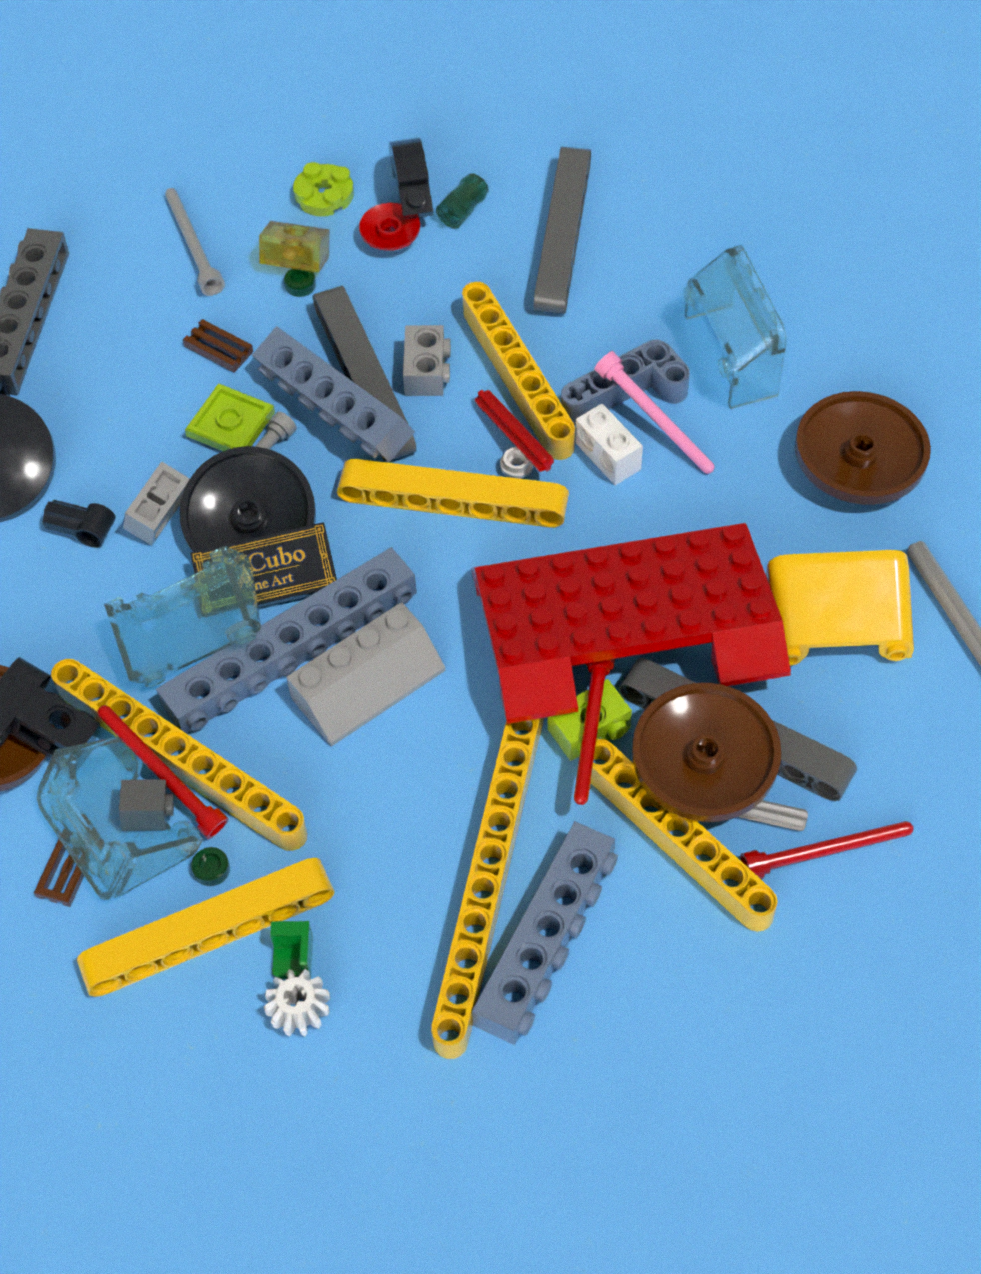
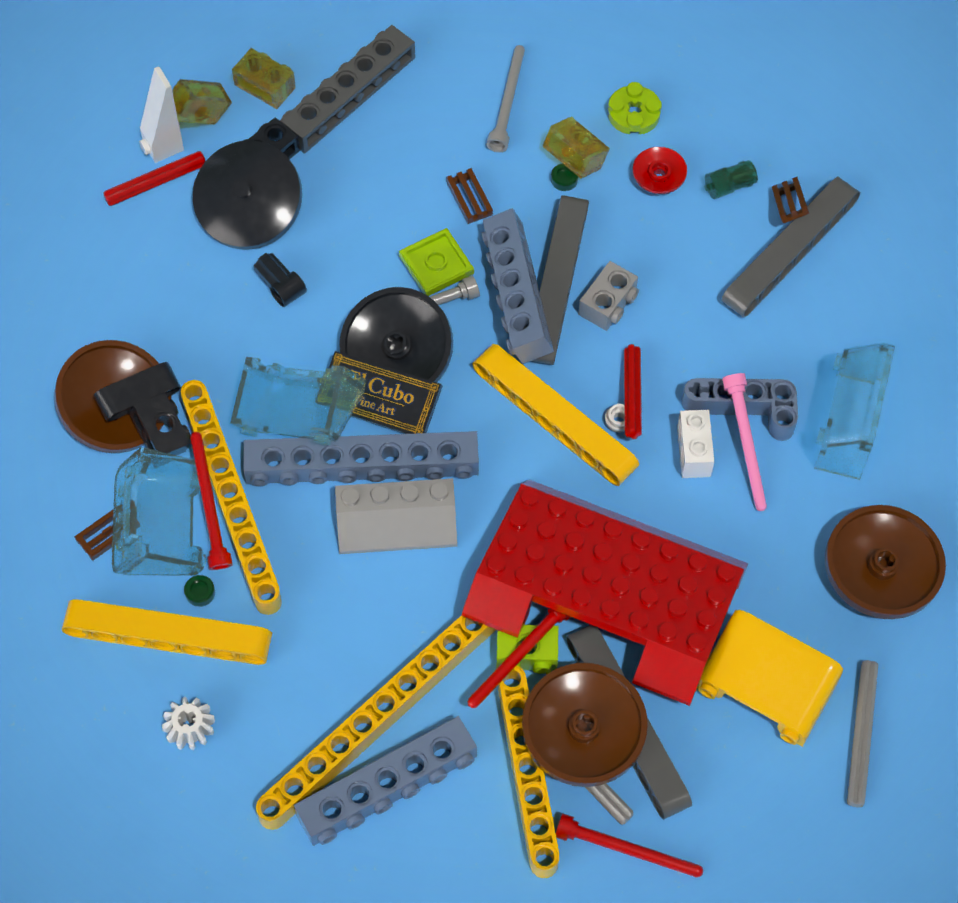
camera: 30 degrees right, 5 degrees up
dark grey brick [119,780,174,831] -> none
light grey brick [123,461,190,546] -> none
green panel [270,921,313,979] -> none
black arch [389,137,434,220] -> none
yellow beam [462,282,575,460] -> none
none -> reddish brown tile [772,177,809,223]

